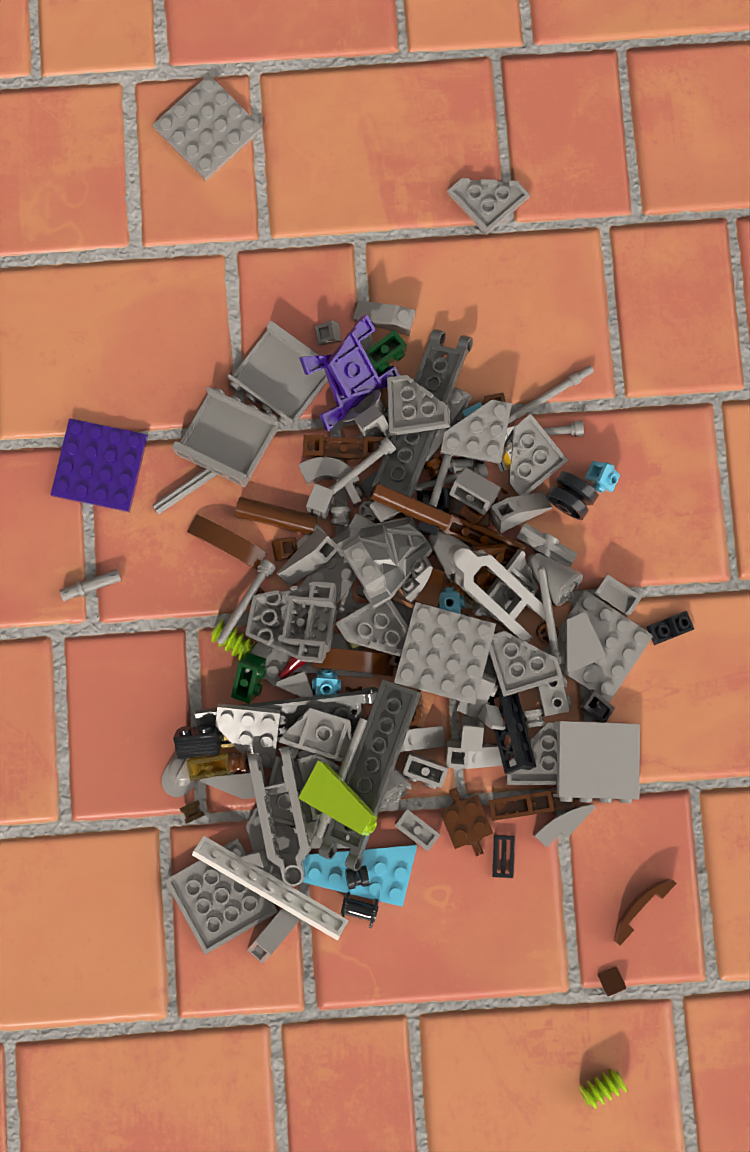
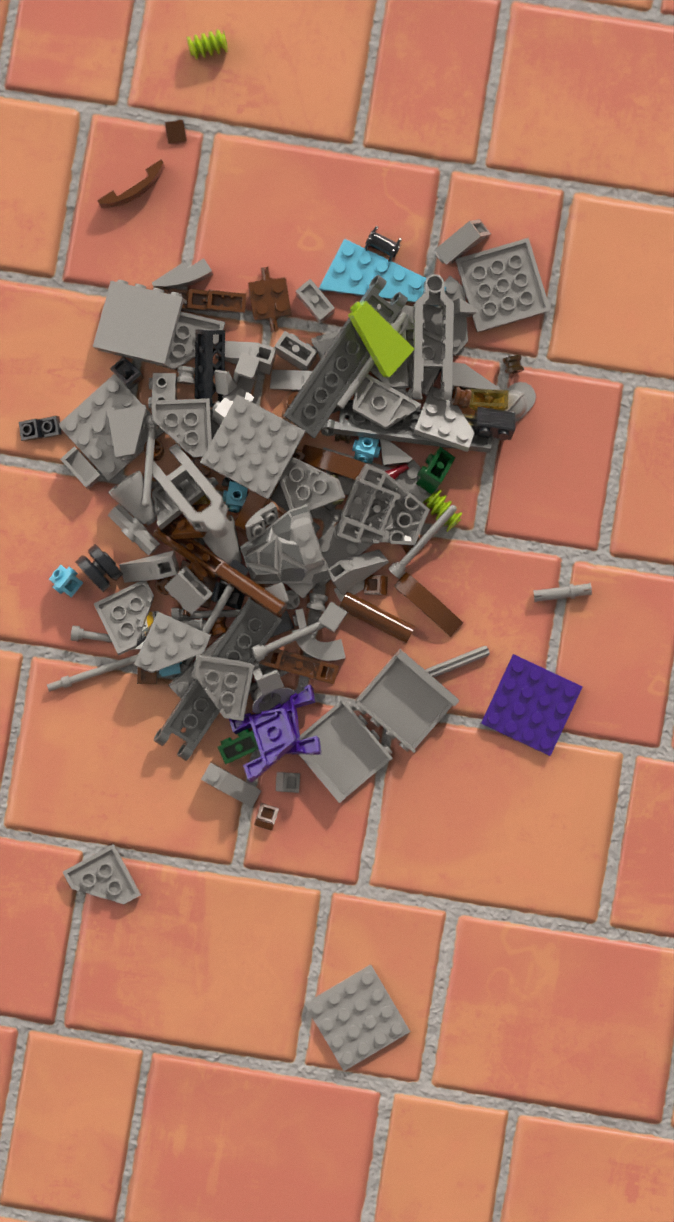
camera: 170 degrees left, 5 degrees up
white plate [192,836,349,941] -> none
black wheel [345,865,370,890] -> none
black tile [492,835,515,878] -> none
none -> reddish brown slope [254,803,279,831]

